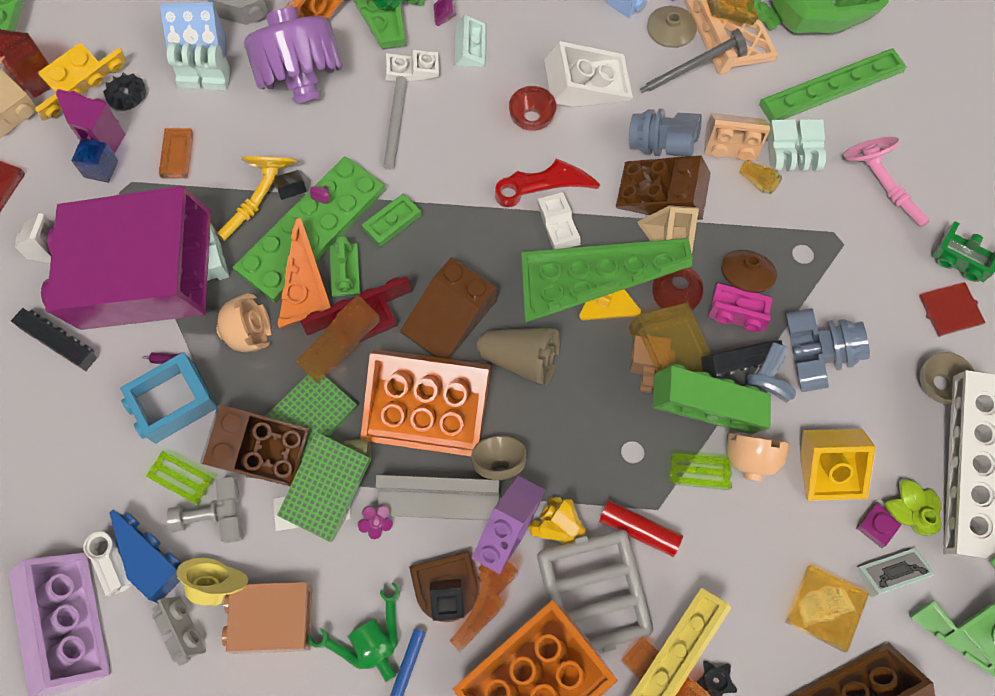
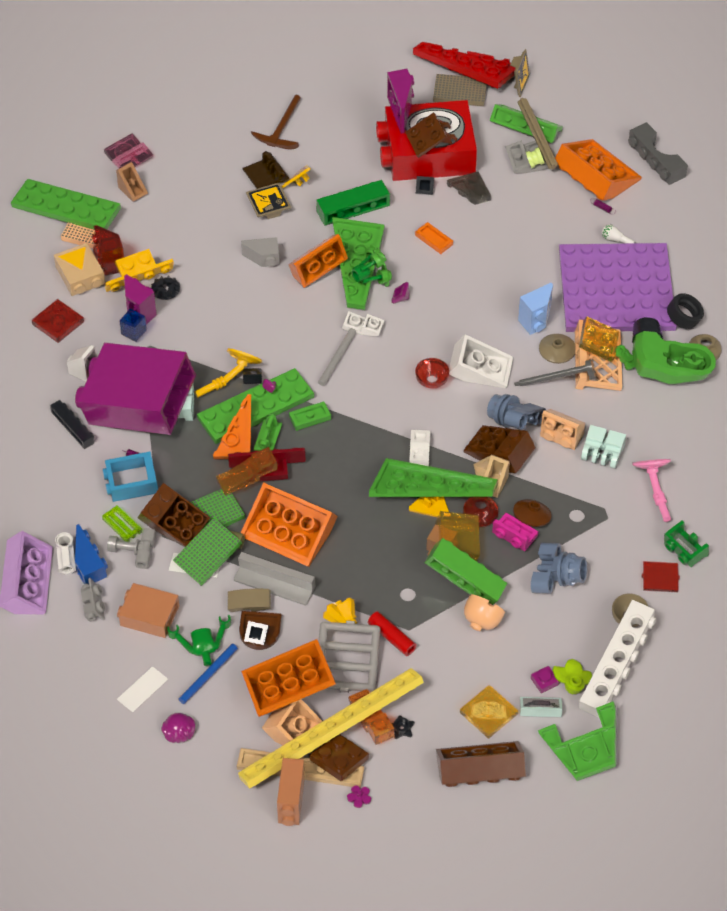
camera: 20 degrees right, 15 degrees down
clear orange tile [159,128,194,179] -> none
light blue slope [160,2,226,56] -> none
light aqua legs [167,42,231,91] -> none
light yellow piece [176,558,248,606] -> none
light nougat cylinder [216,293,272,353] -> none
medium lavender piece [244,7,343,104] -> none
magenta plant [357,505,393,539] -> none
reddish brown slope [400,257,497,359] -> none
clear orange slope [450,561,518,653] -> none
light aqua slope [454,15,486,67] -> none
dark tan piece [471,436,527,481] -> none
medium lavender window [471,476,546,574] -> none
dark tan cone [477,327,560,386] -> none
red piece [495,159,600,207] -> none
clear neon green tile [670,453,732,490] -> none
black piece [701,340,783,378] -> none
clear yellow cone [739,160,782,194] -> none
sand blue piece [745,342,796,403] -> none
bright green tile [759,48,907,122] -> none
yellow slope [800,429,876,501] -> none
none -> dark tan slope [228,588,271,612]

